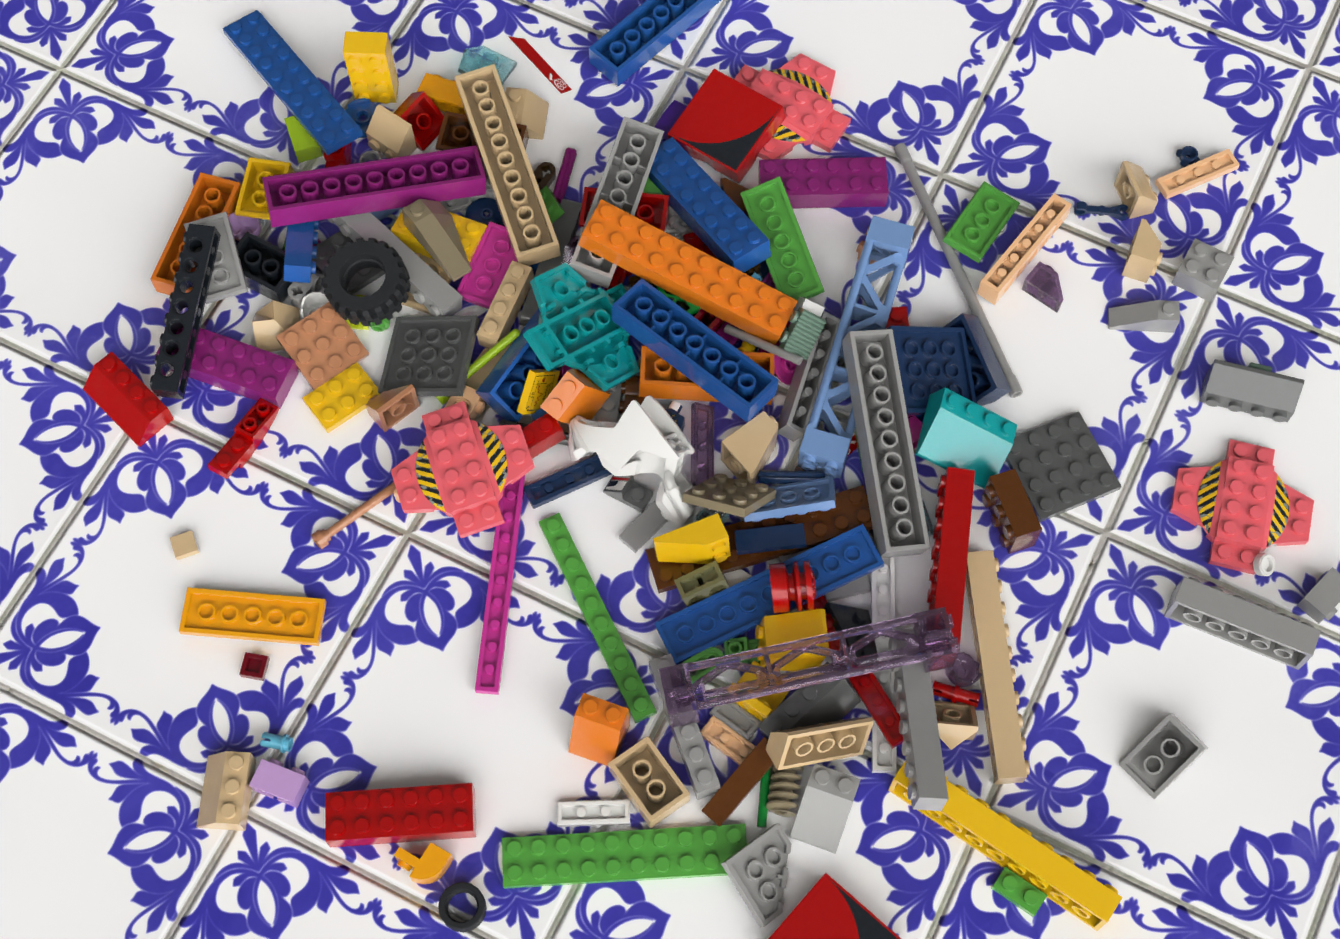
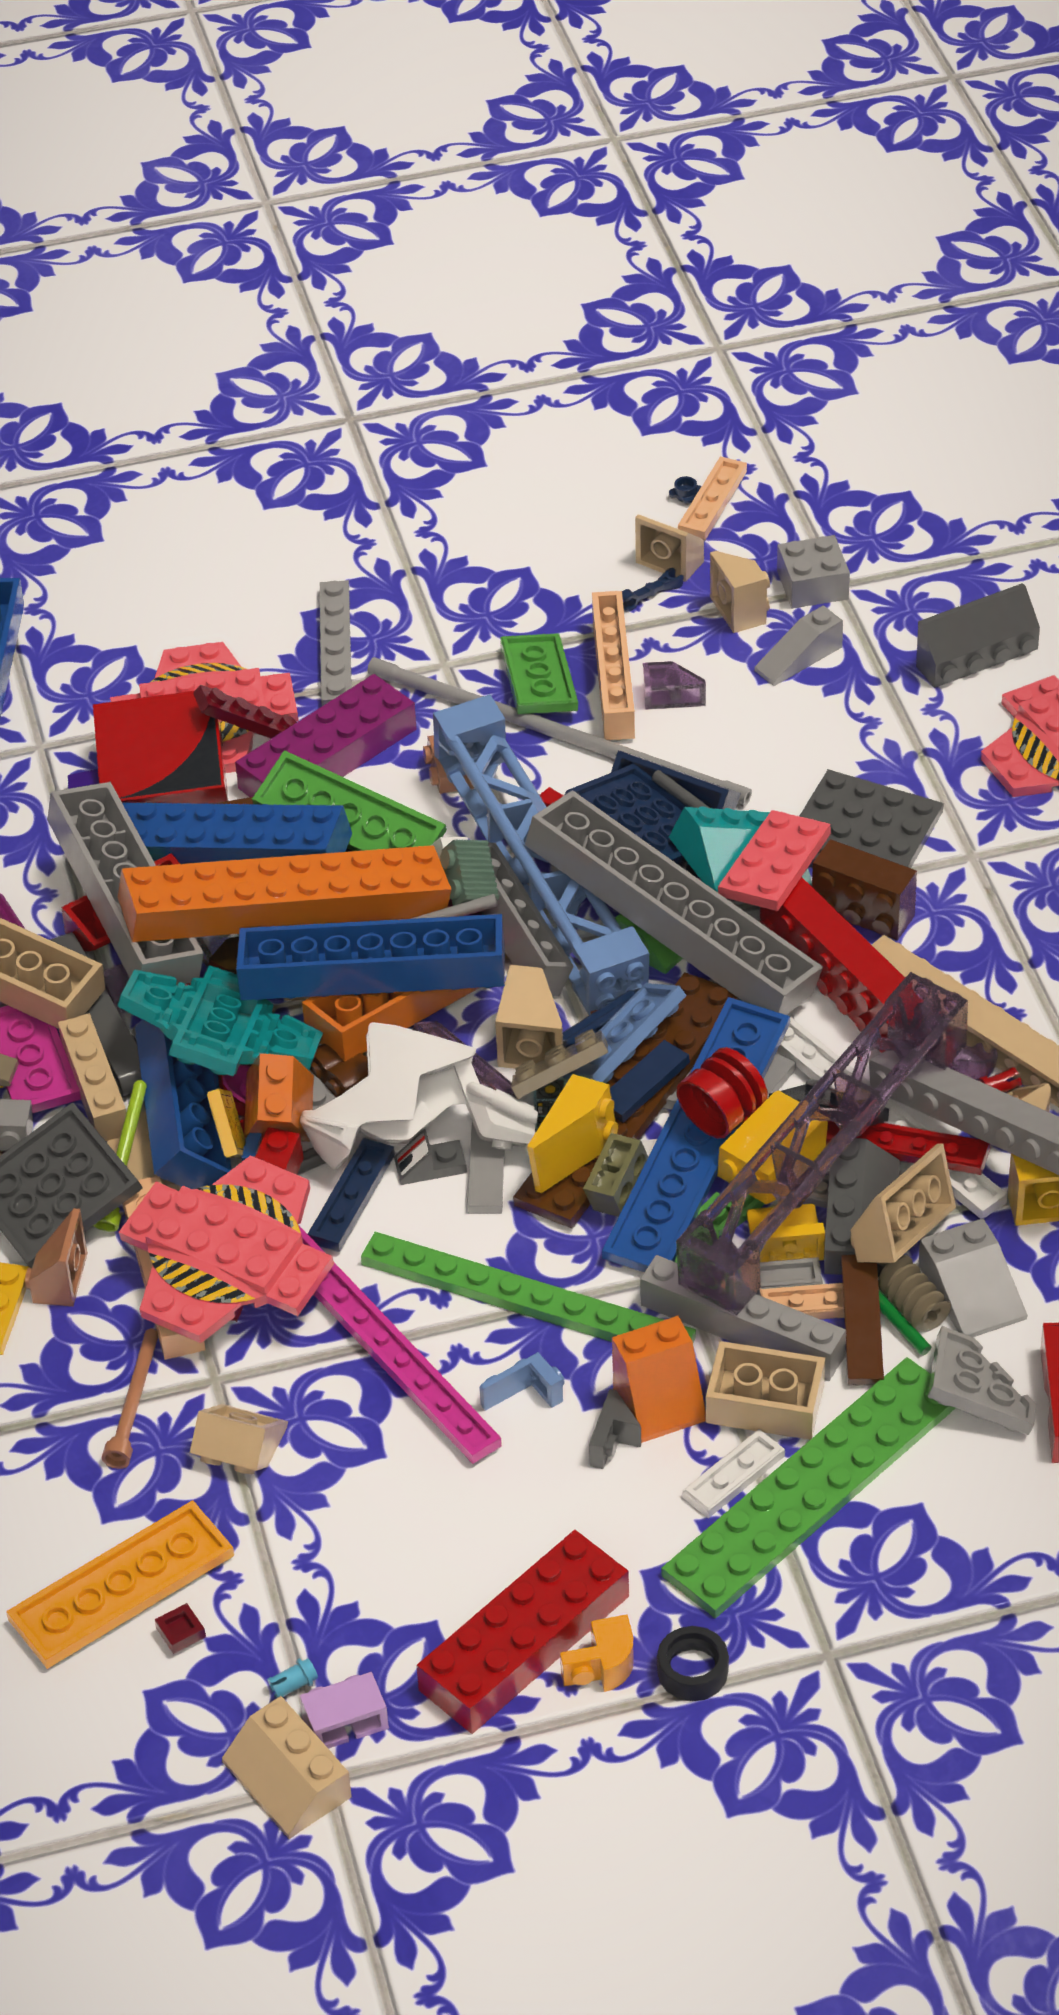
camera: 40 degrees left, 20 degrees down
none -> tan slope [190,1404,288,1474]
none -> dark red plate [193,685,297,739]
none -> light grey plate [319,580,352,706]
none -> medium blue bracket [479,1352,565,1411]
none -> dark grey slope [589,1389,641,1469]
none -> dark grey bar [651,770,710,808]
none -> coral plate [718,810,831,911]

